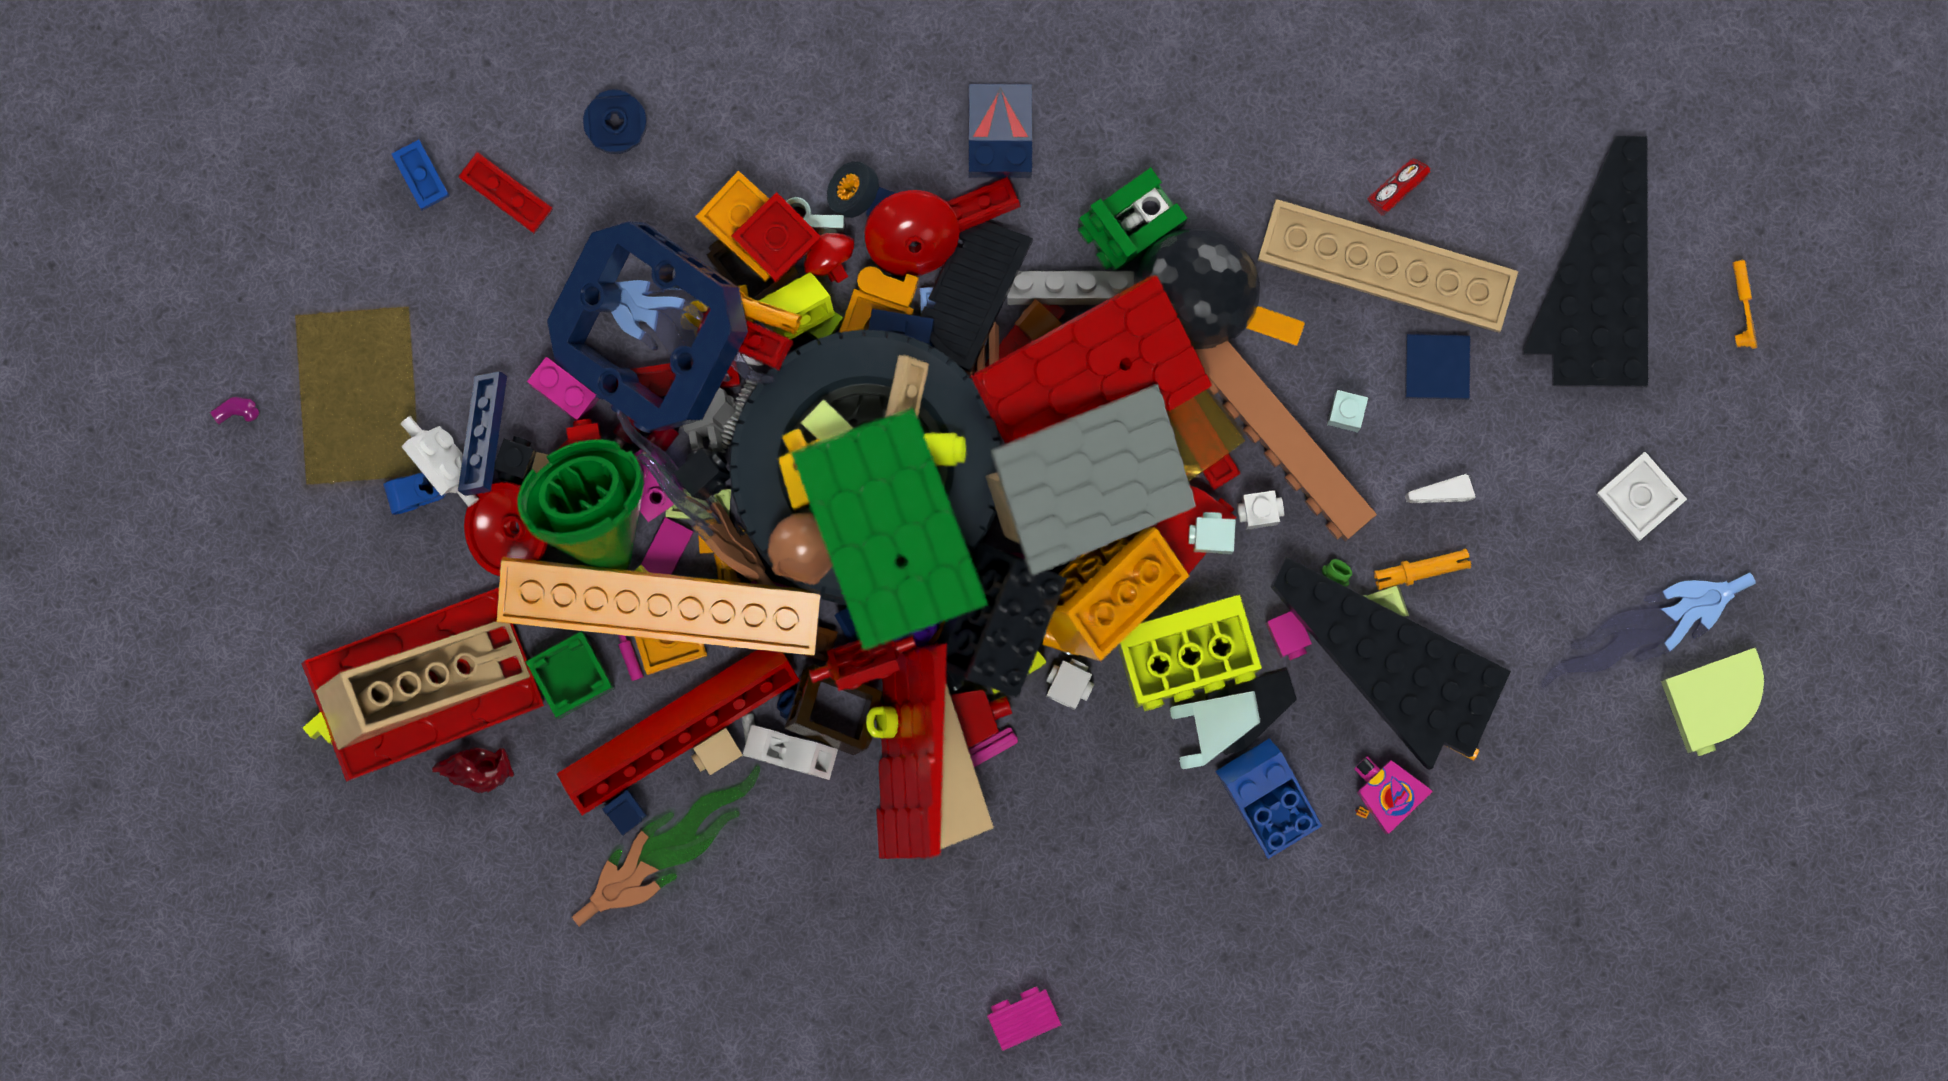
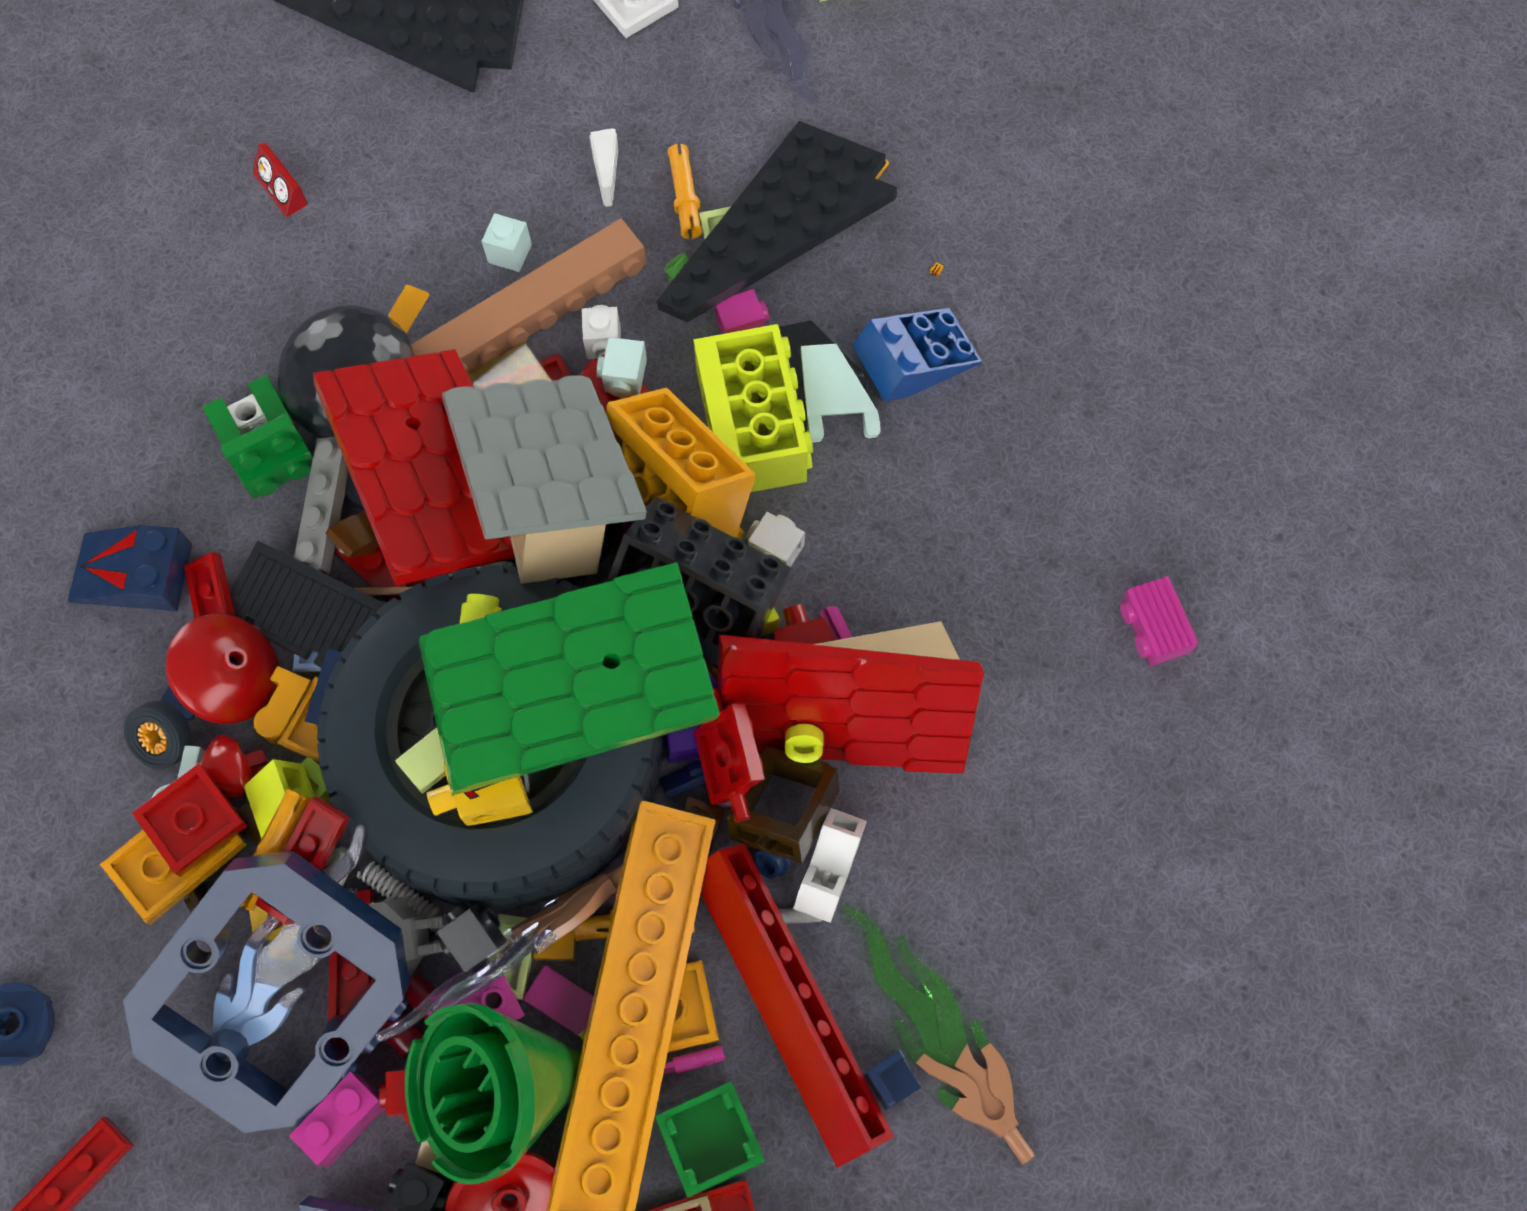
camera: 80 degrees left, 15 degrees down
tan brick [691,727,742,775] -> none
nougat helmet [768,513,832,584] -> none
tan plate [886,355,929,418] -> none
tan plate [1258,199,1518,333] -> none
dark pink torso [1354,756,1432,834] -> none
dark blue tile [1405,334,1470,400] -> none

